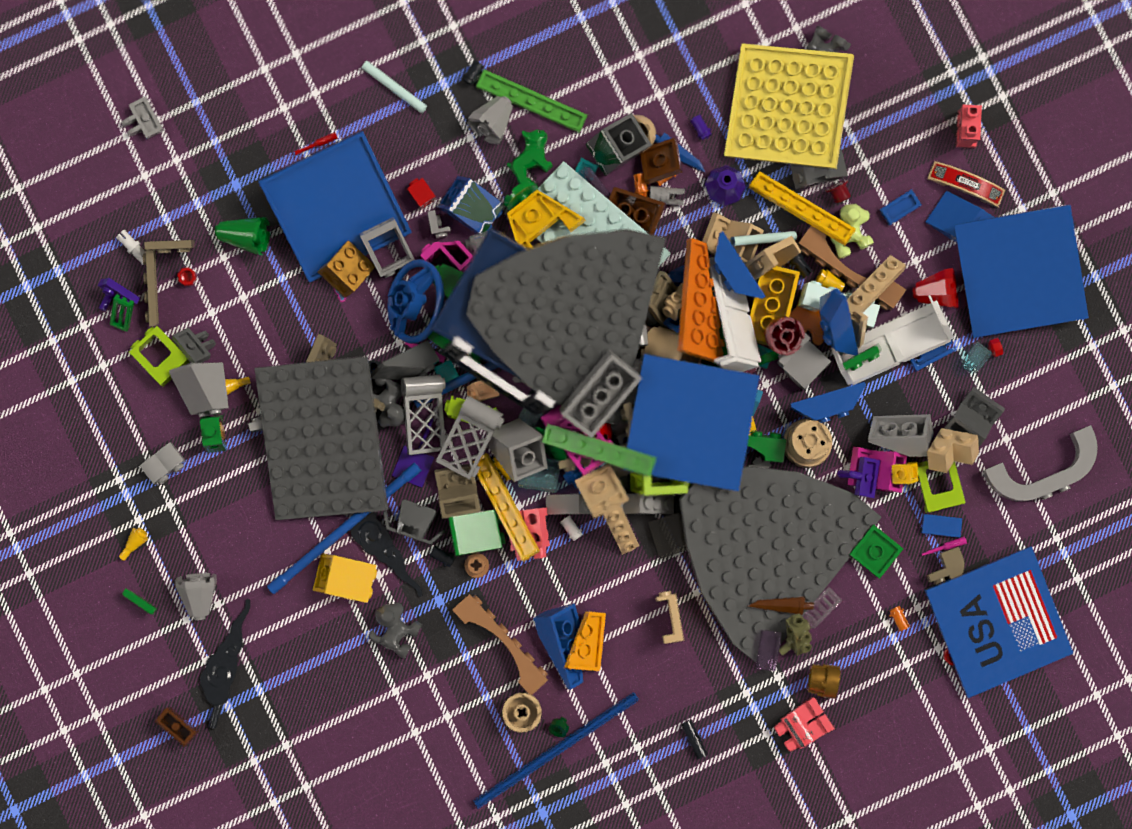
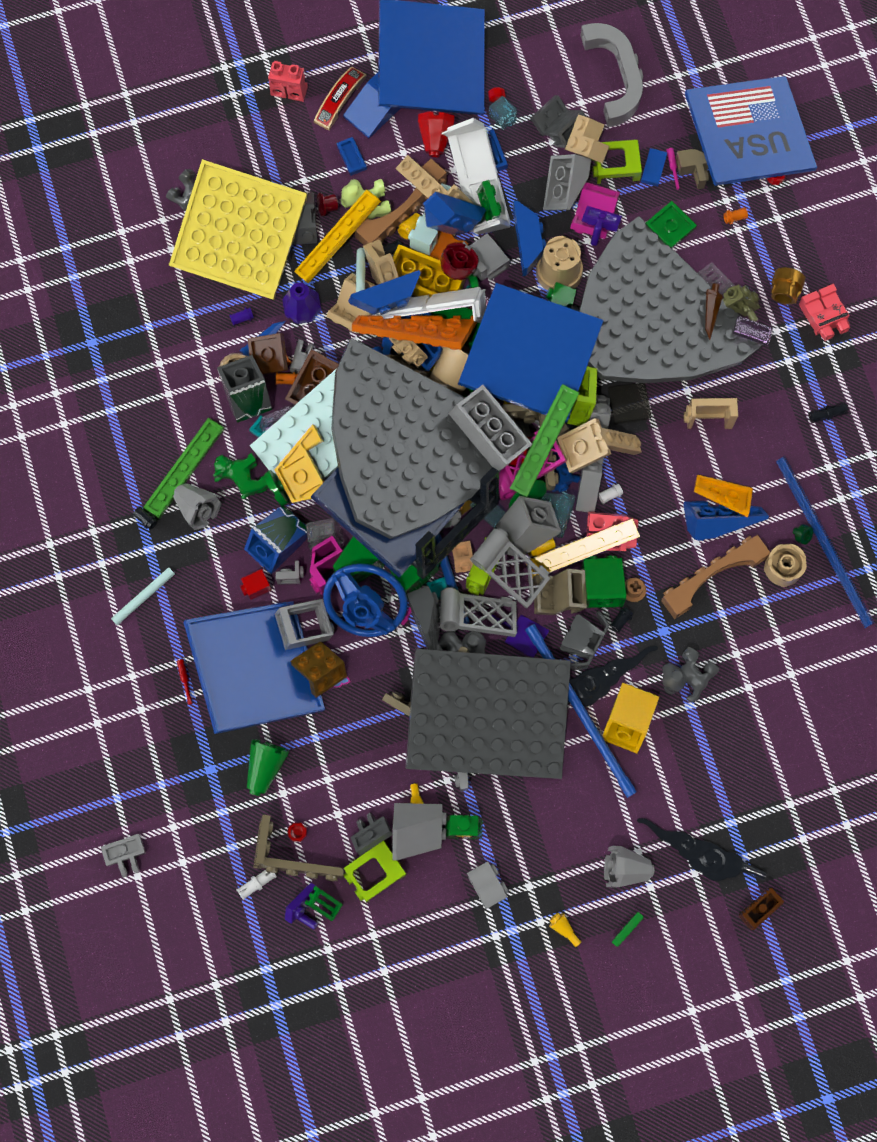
camera: 80 degrees left, 10 degrees down
yellow bracket [892,462,918,484] -> none

